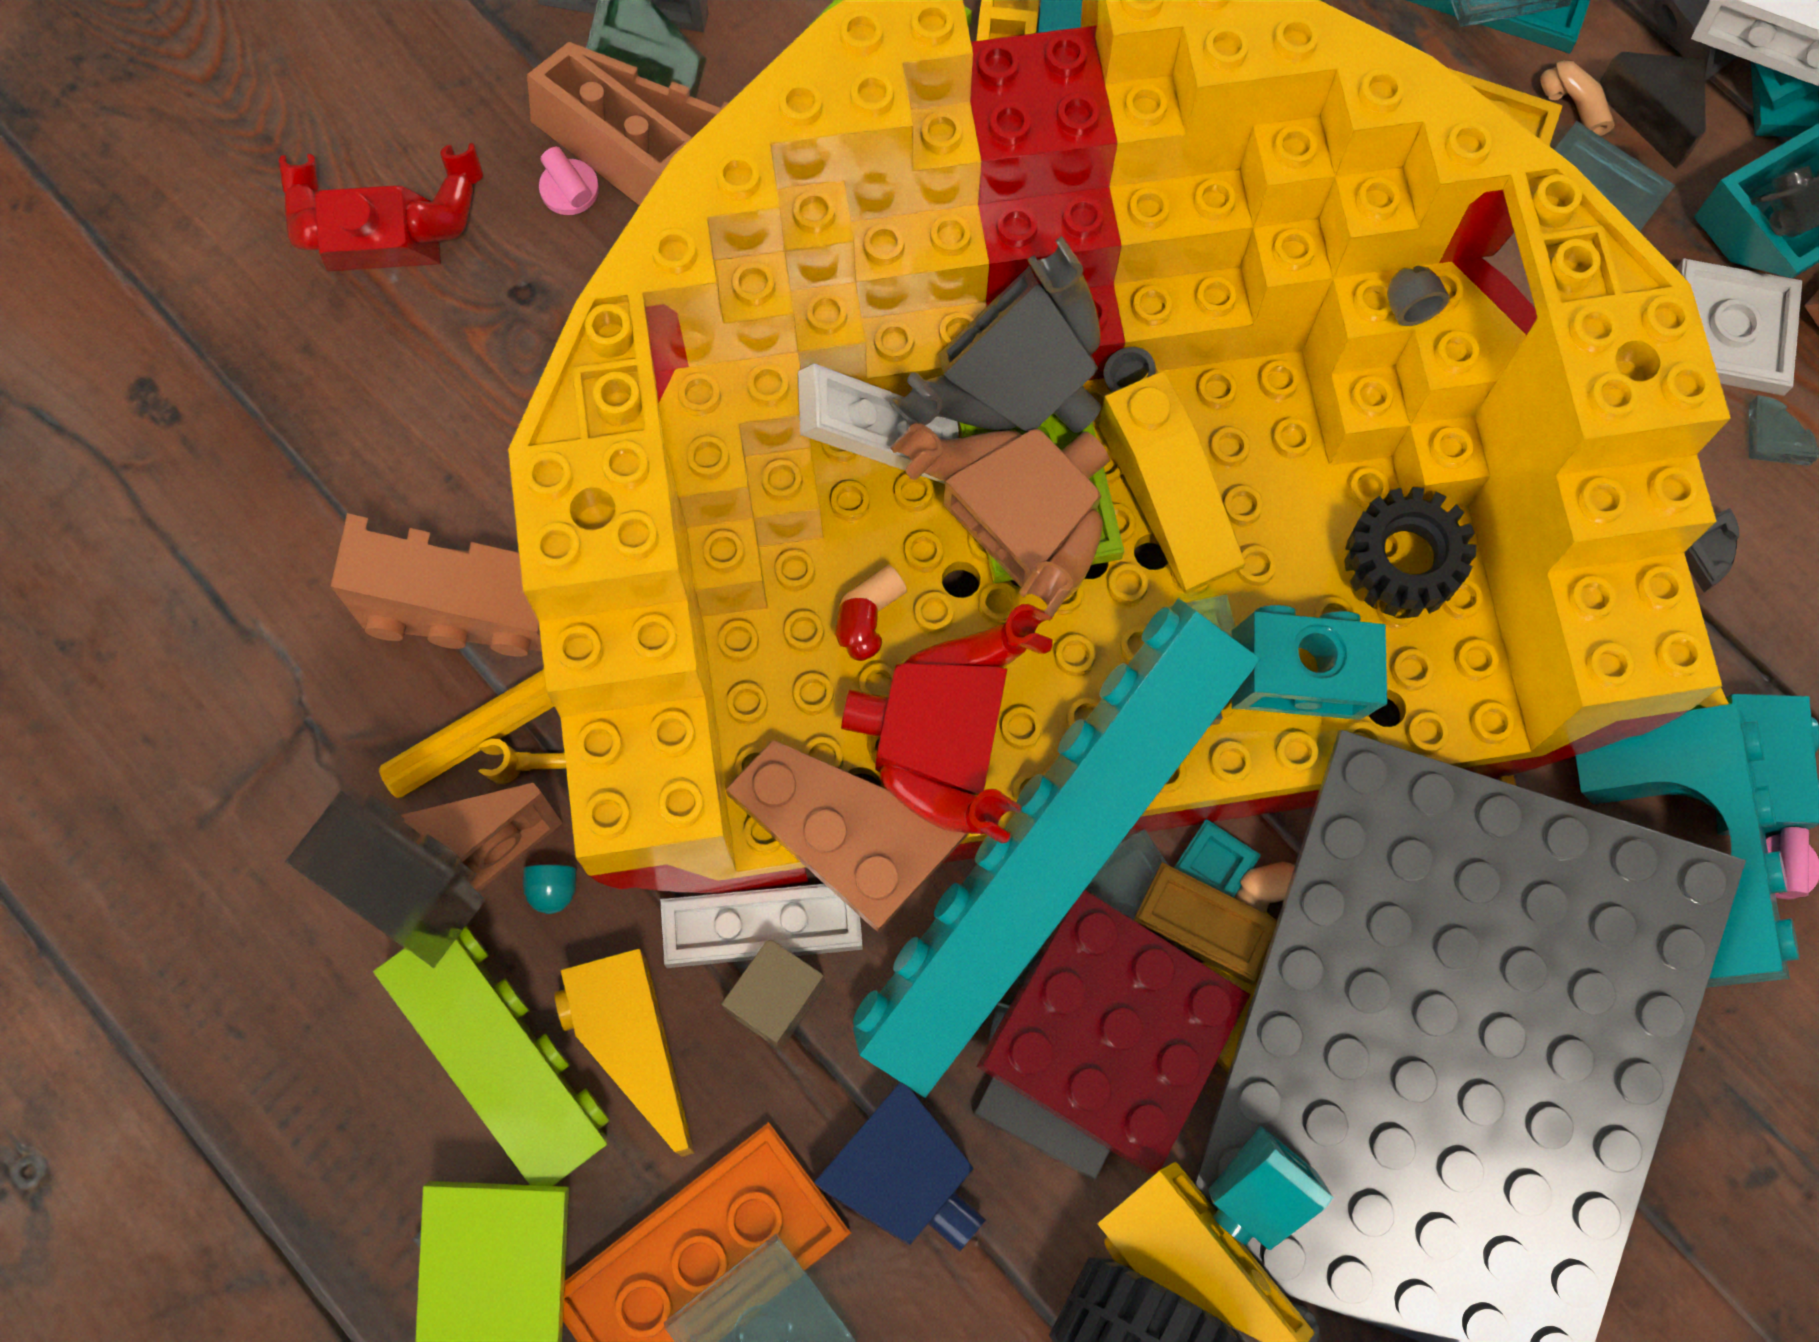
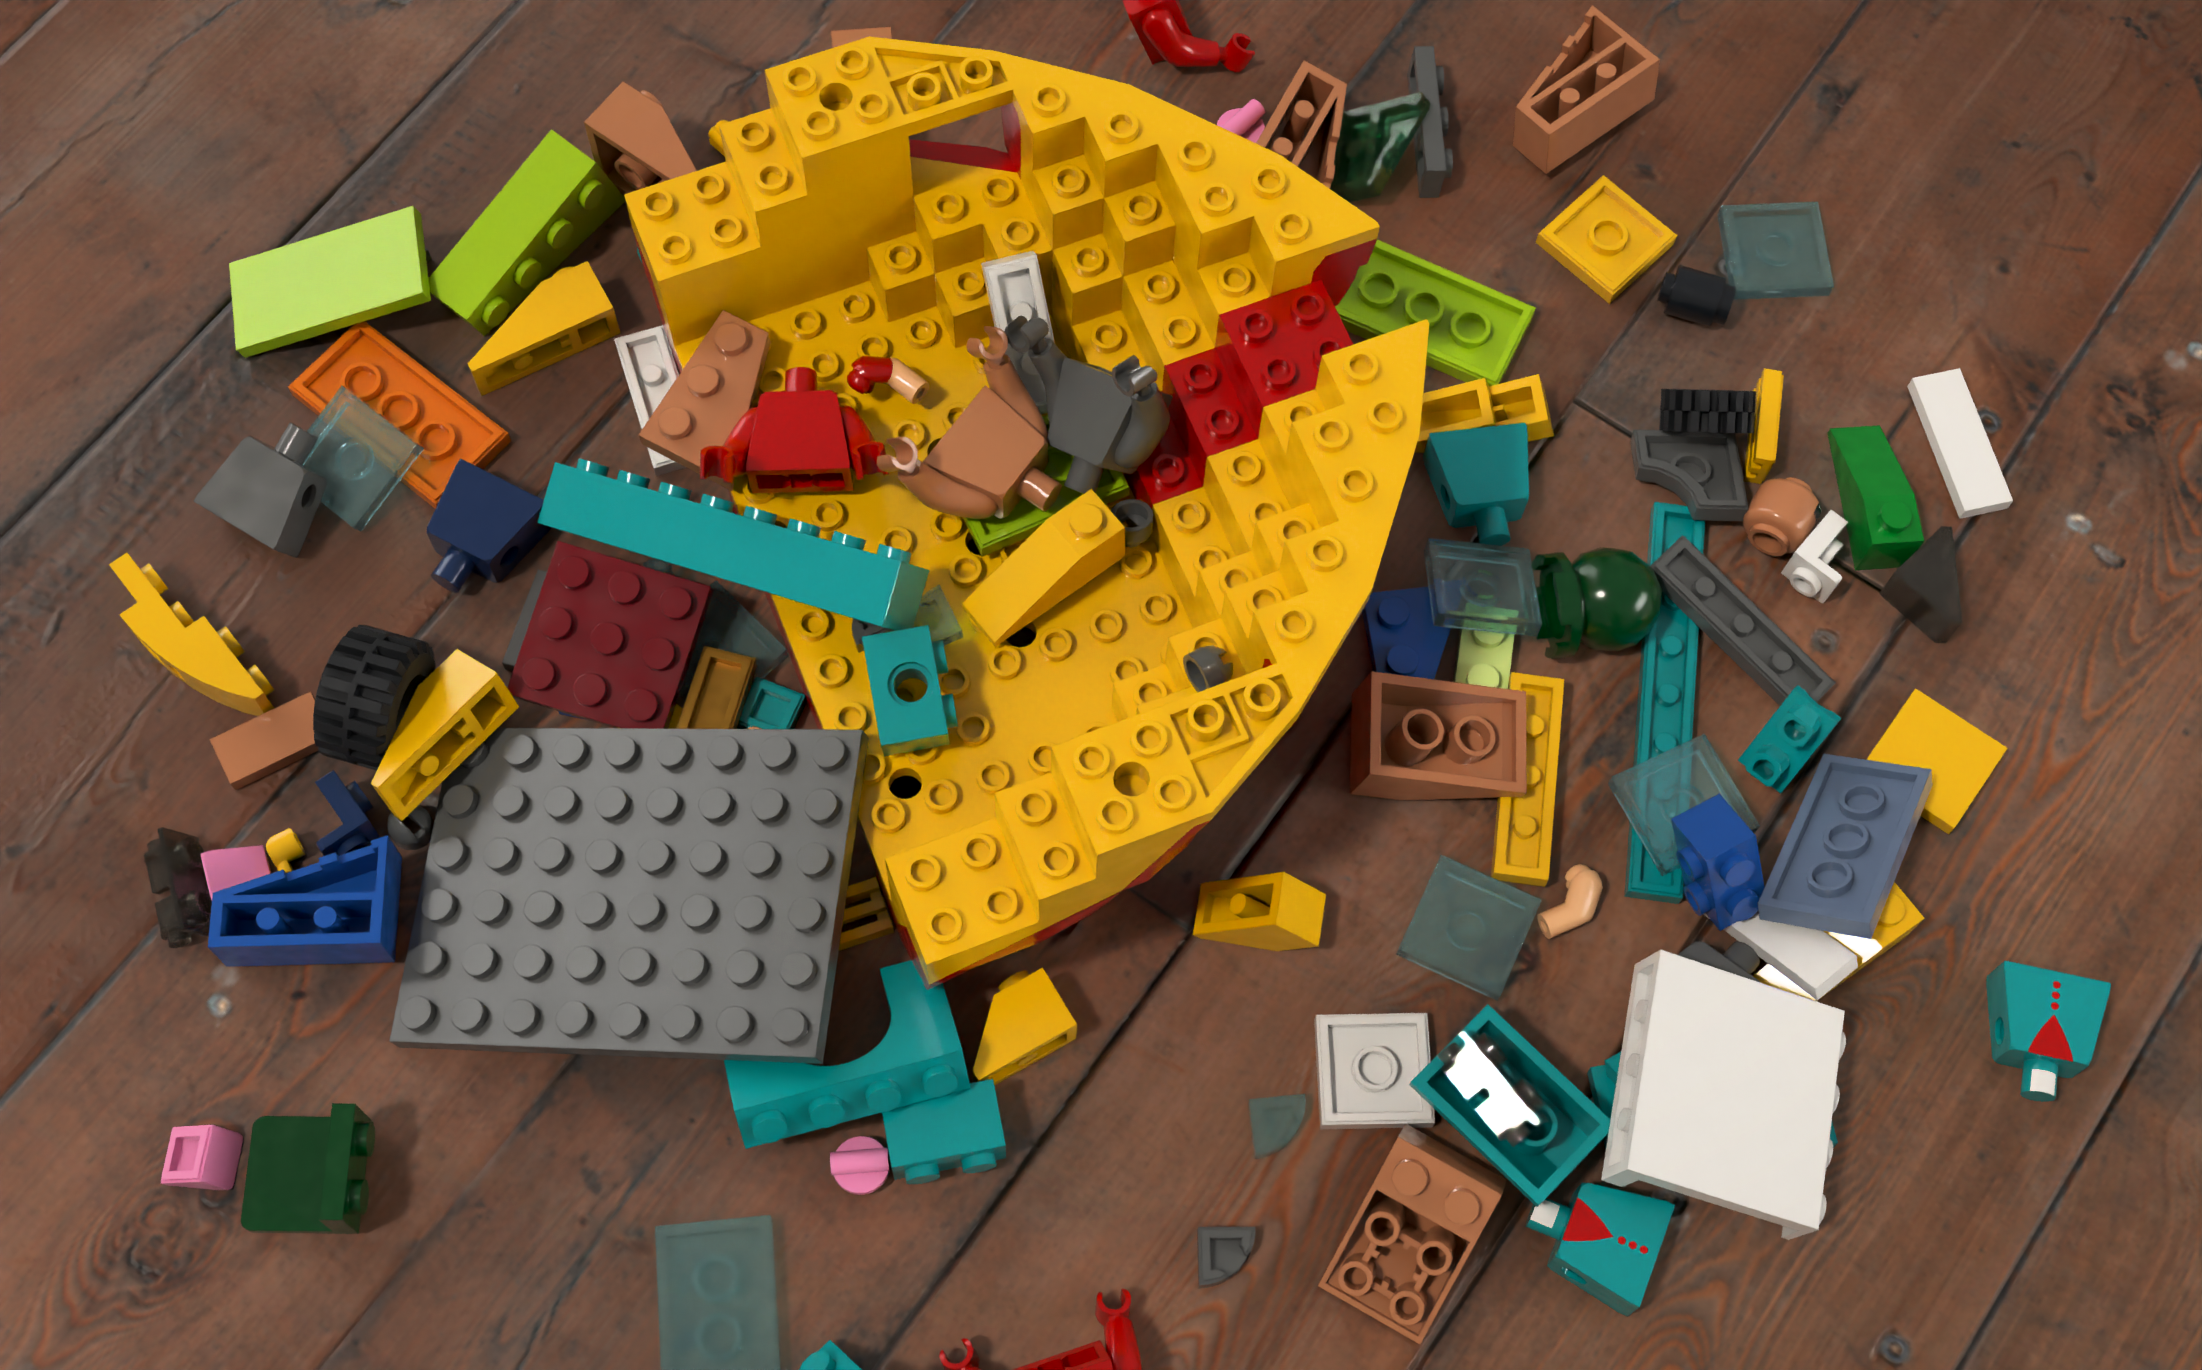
camera: 75 degrees right, 5 degrees down
clear smoke brick [285,791,485,968] -> none
dark tan panel [721,940,826,1051] -> none
teal slope [1208,1126,1334,1250] -> none
black tyre [1344,487,1477,618] -> none
clear smoke slope [1599,51,1706,169] -> none
dark grey tile [1684,508,1739,593] -> none

